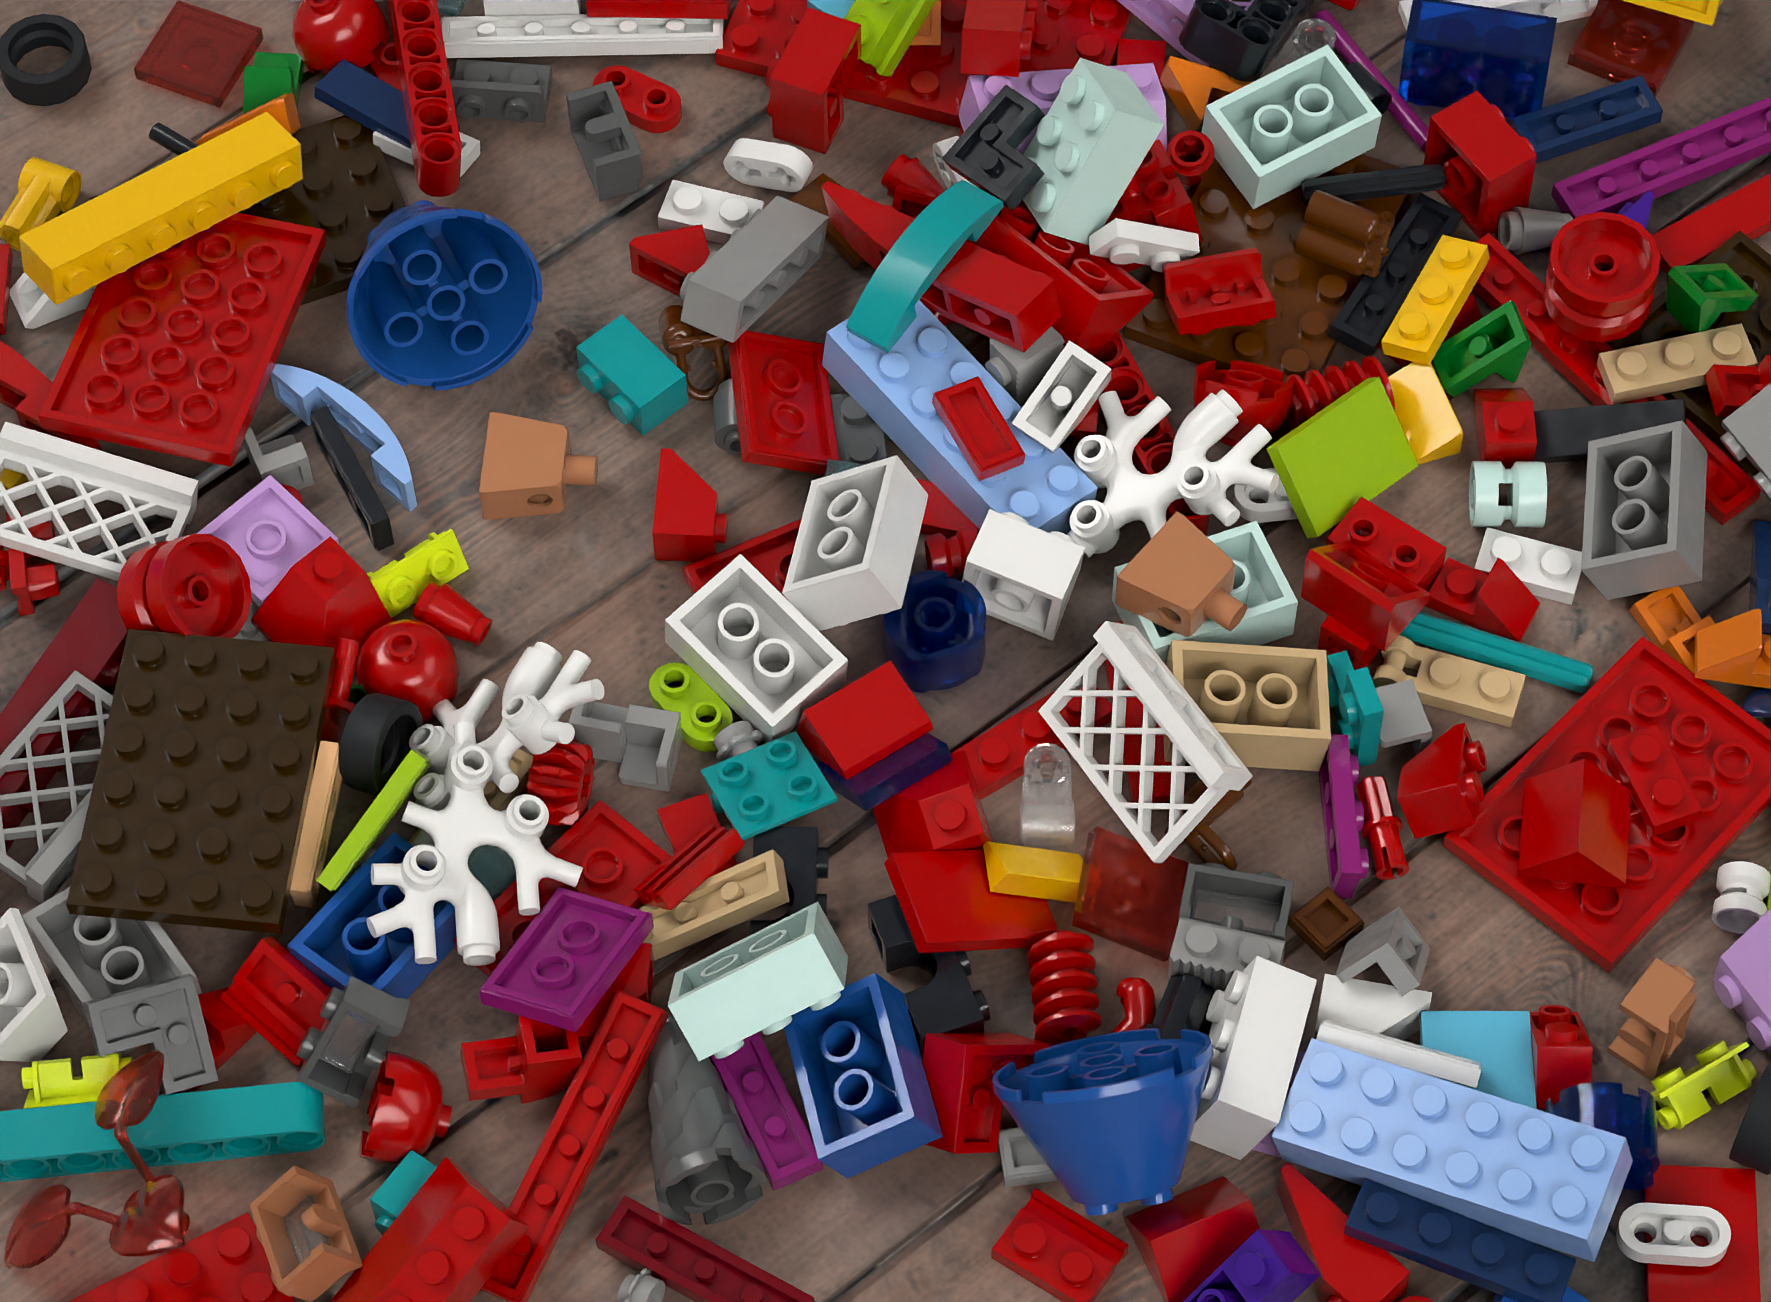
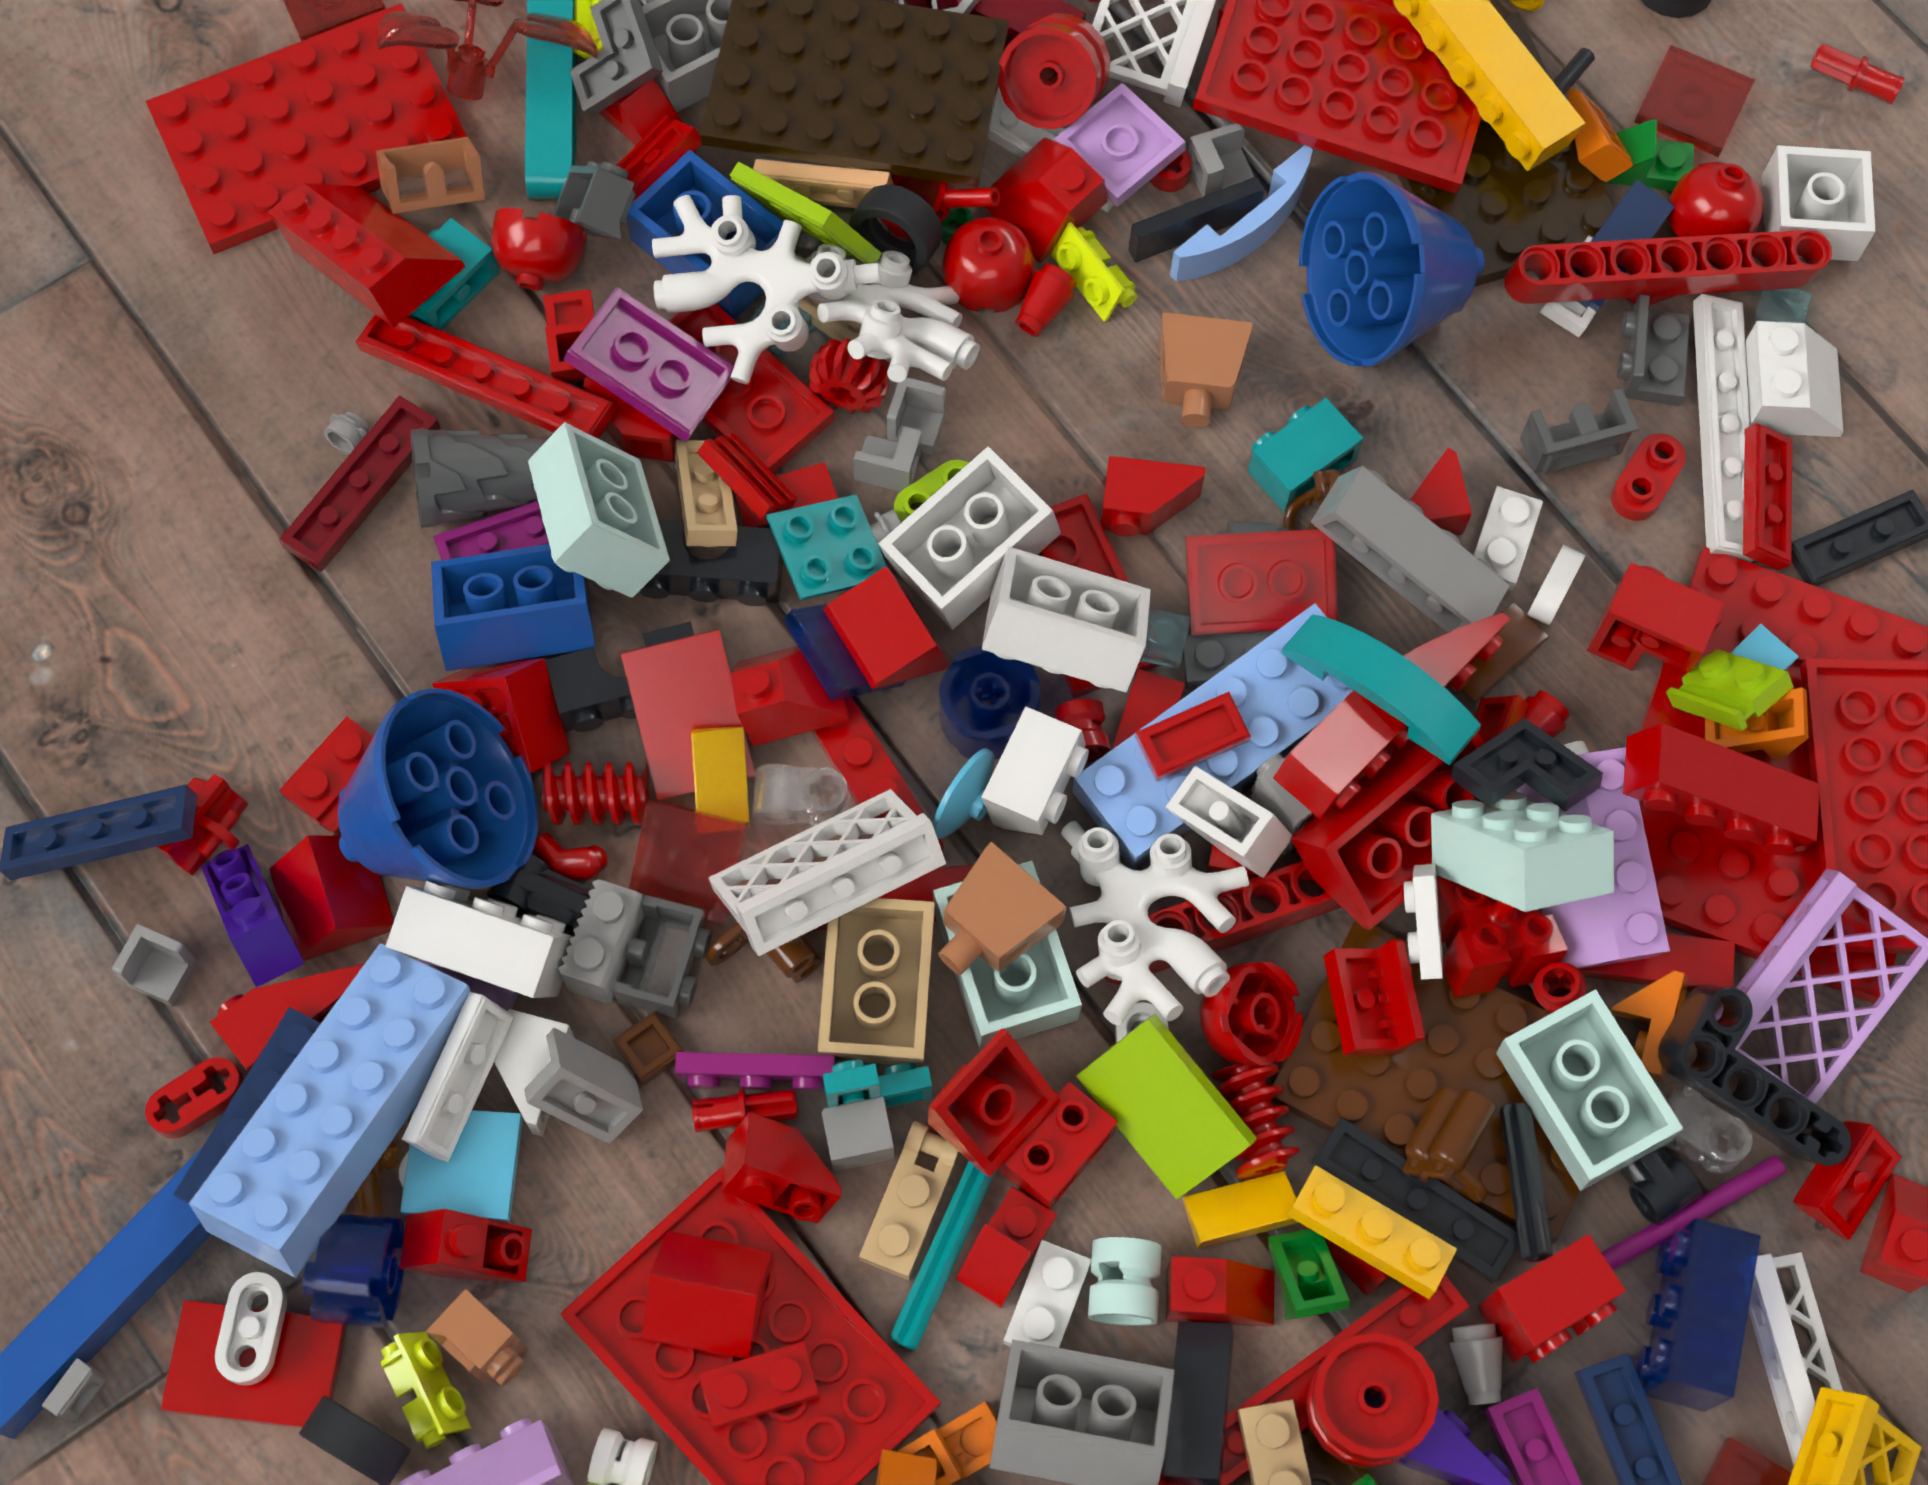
camera: 90 degrees right, 10 degrees up
none -> medium azure dish [932,748,994,839]

